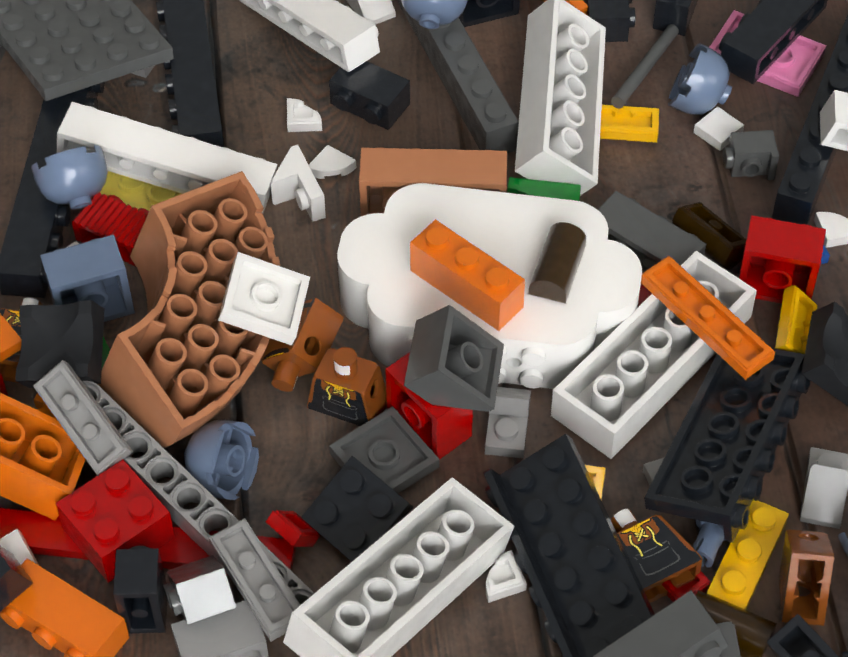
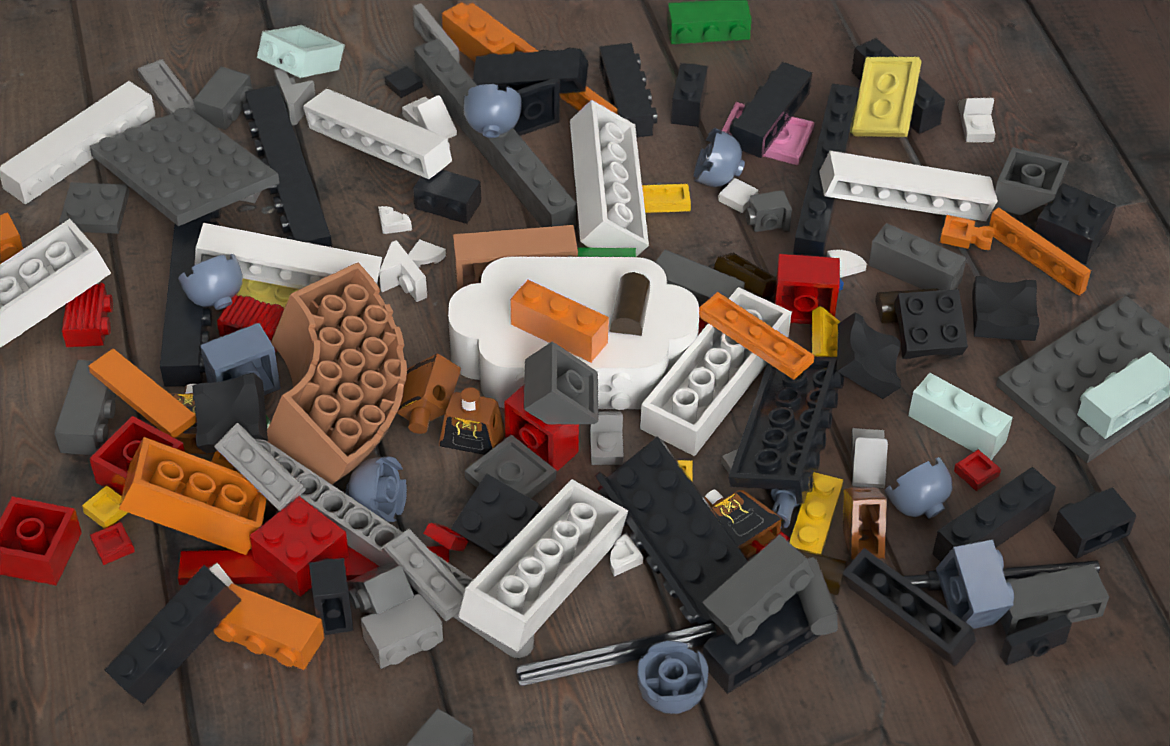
camera: 10 degrees left, 5 degrees down
white plate [218,252,310,345] -> none
dark grey bar [611,24,679,109] -> none

